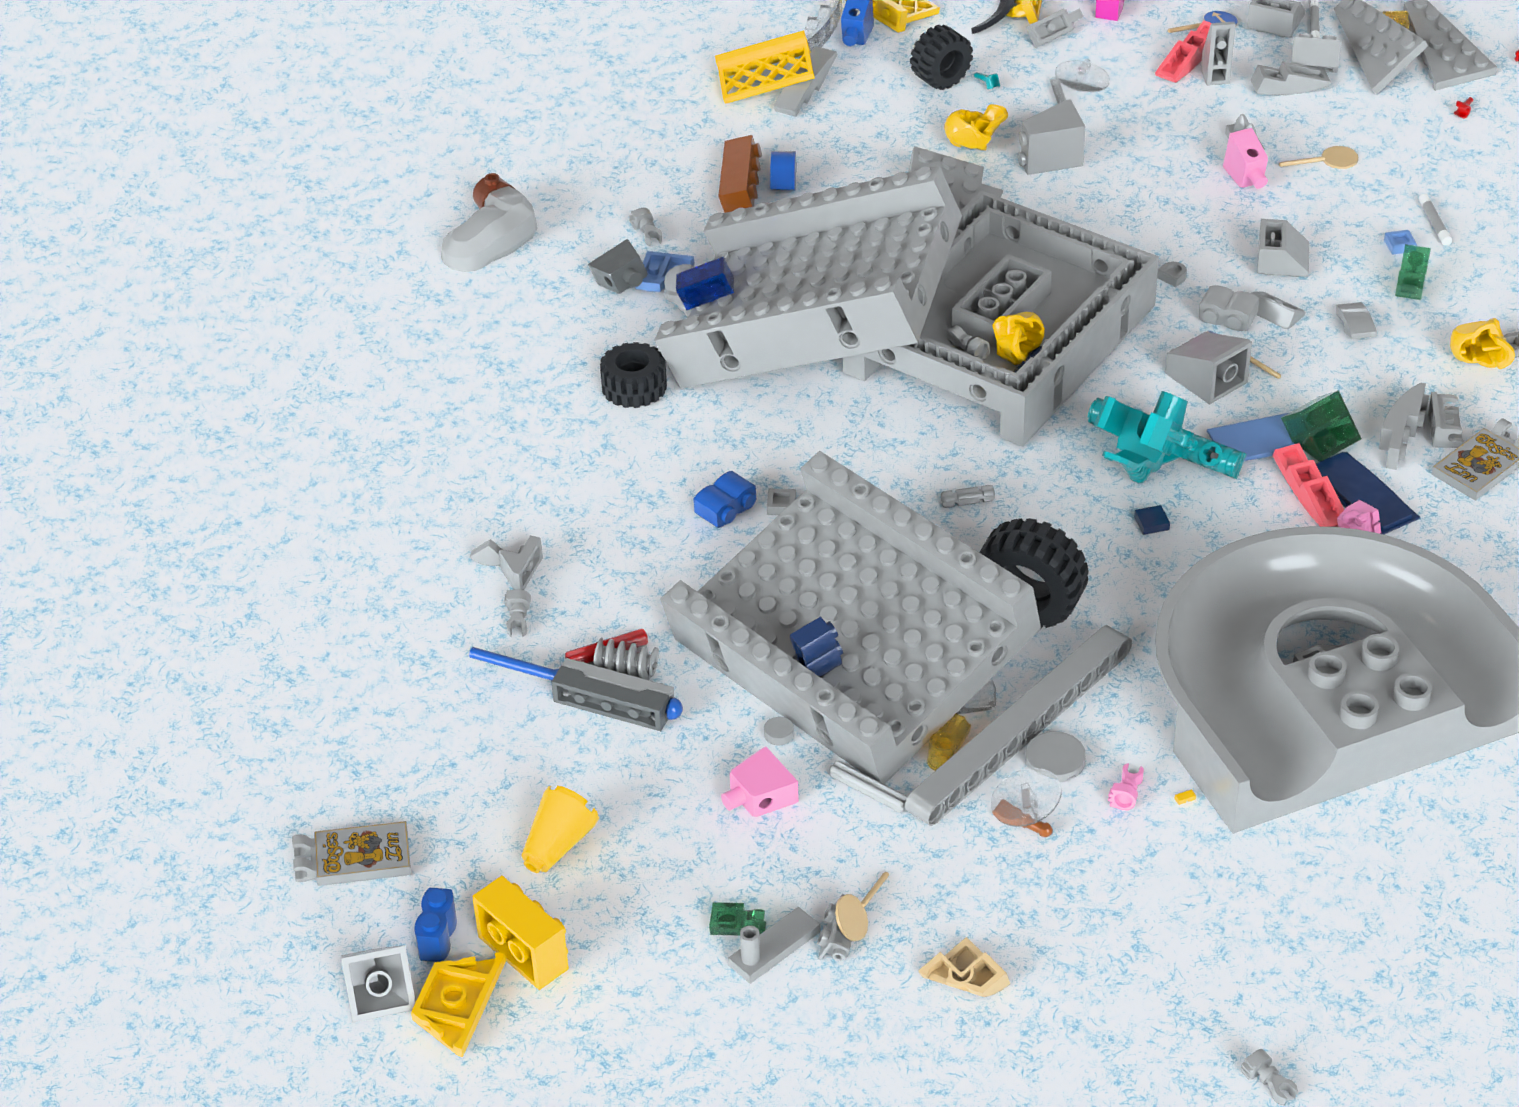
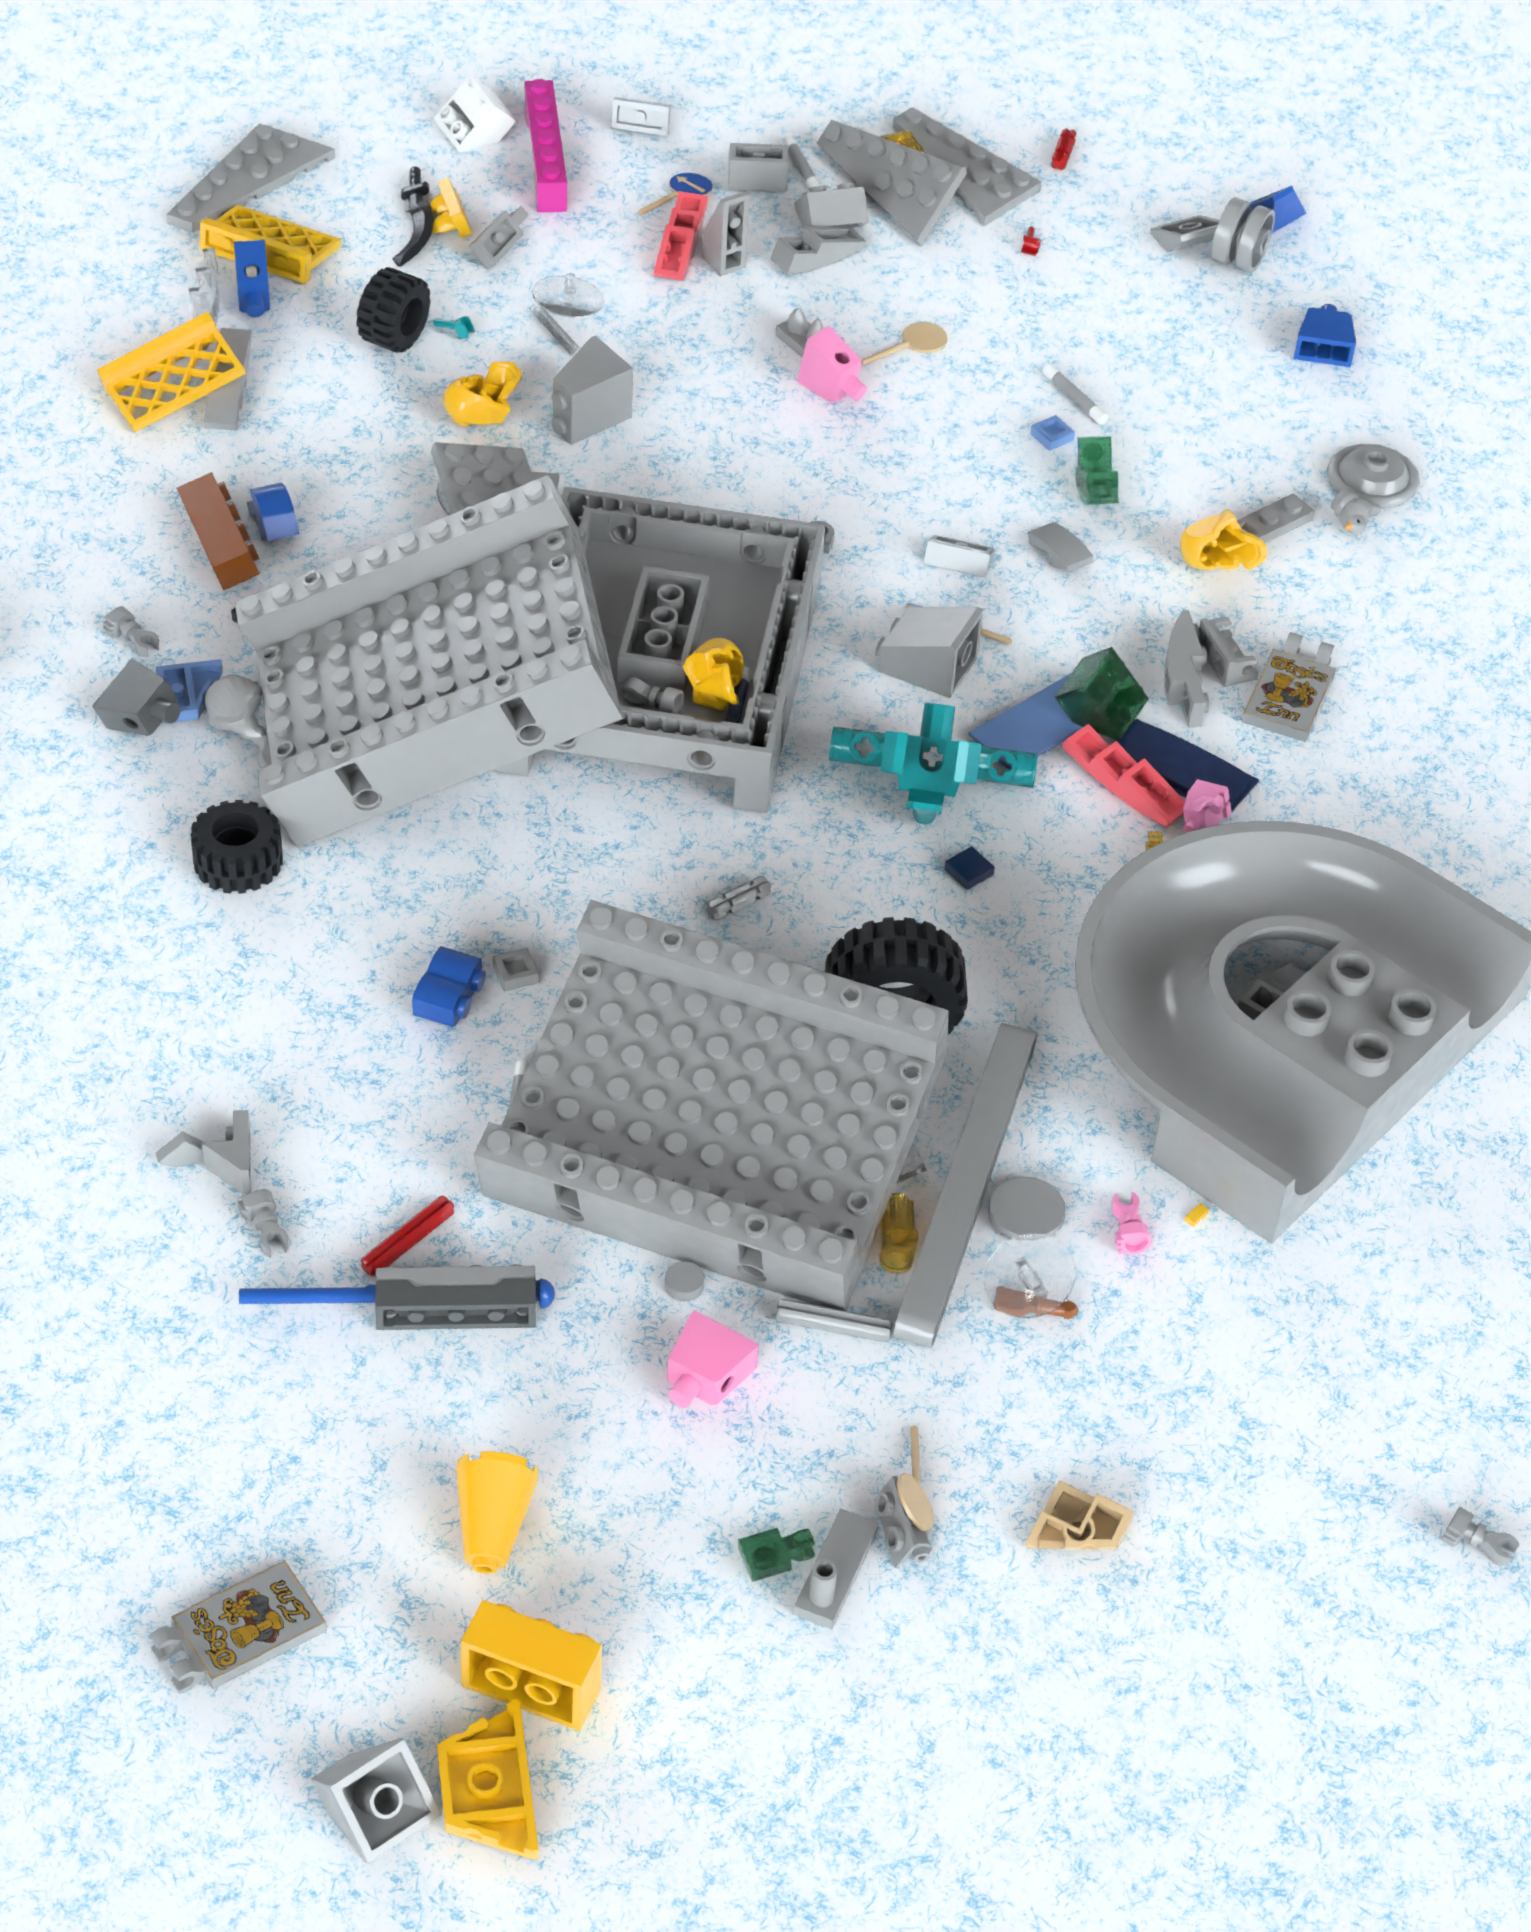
camera: 30 degrees left, 5 degrees up
blue brick [414,887,457,962] -> none
light grey piece [594,637,659,680] -> none
clear blue brick [676,256,734,311] -> none
dark blue brick [790,616,844,677] -> none
light grey brick [1199,285,1259,331] -> none
light grey slope [1257,219,1309,277] -> none

